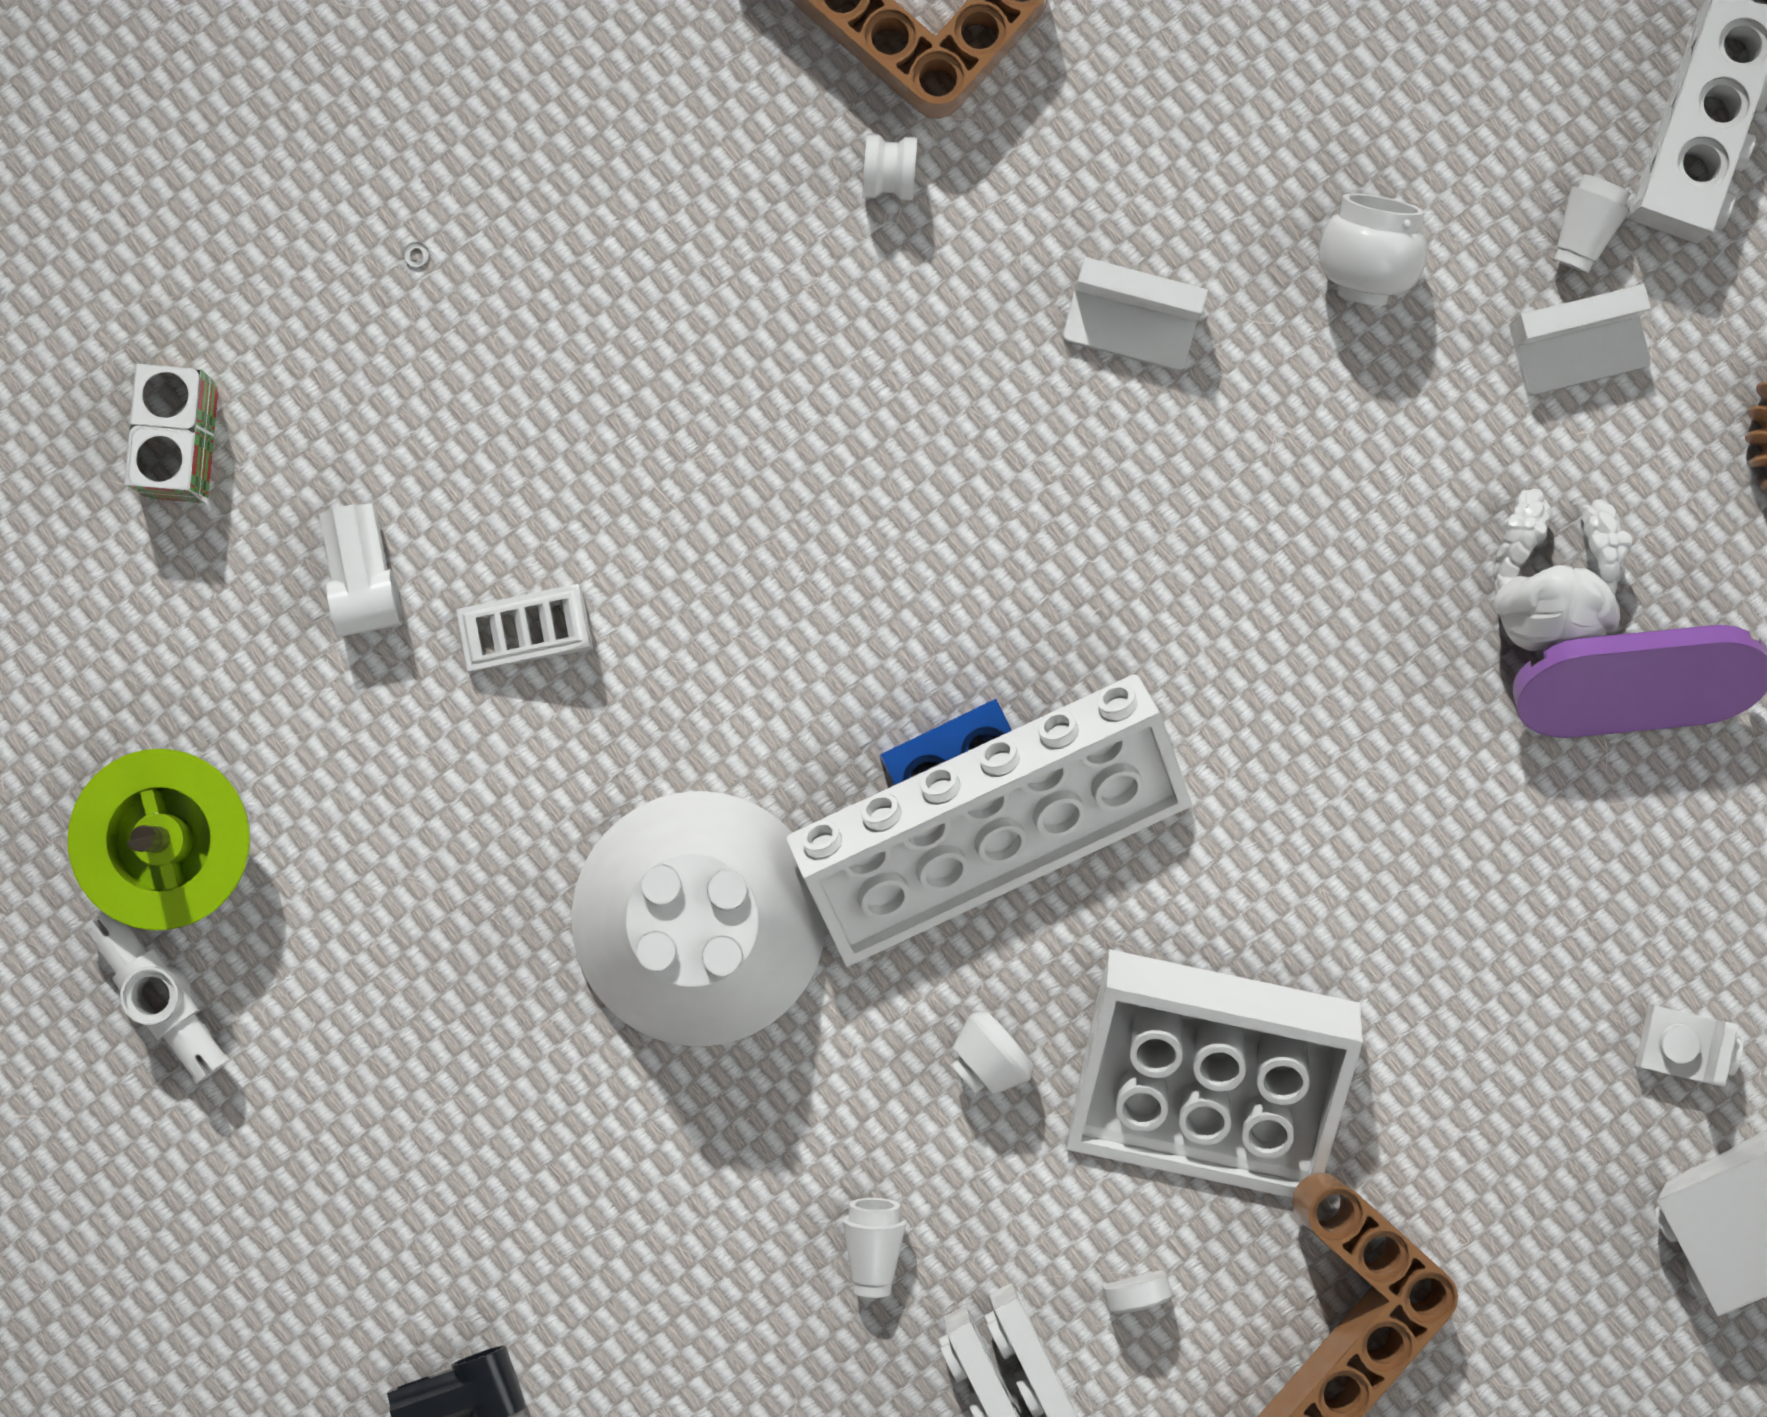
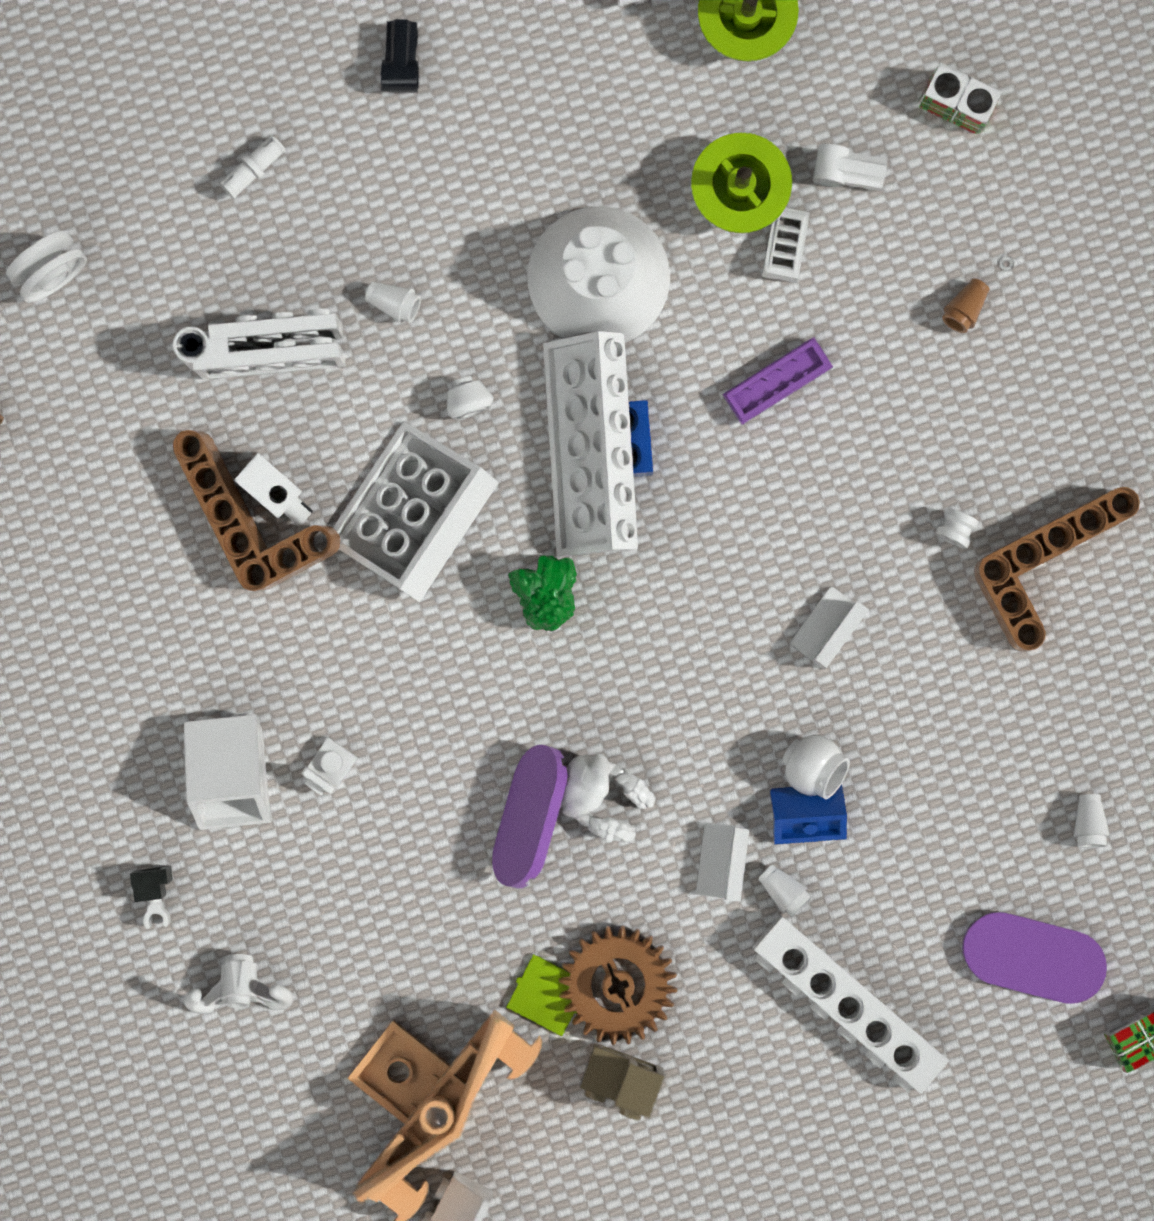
camera: 125 degrees right, 0 degrees up
white tile [1102,1269,1172,1314] -> none
none -> white torso [234,453,313,527]
none -> green hair [508,555,577,632]
none -> lime piece [691,132,792,233]
none -> medium lavender plate [722,337,833,426]
none -> blue panel [770,784,847,845]
none -> medium nougat cone [942,278,990,333]

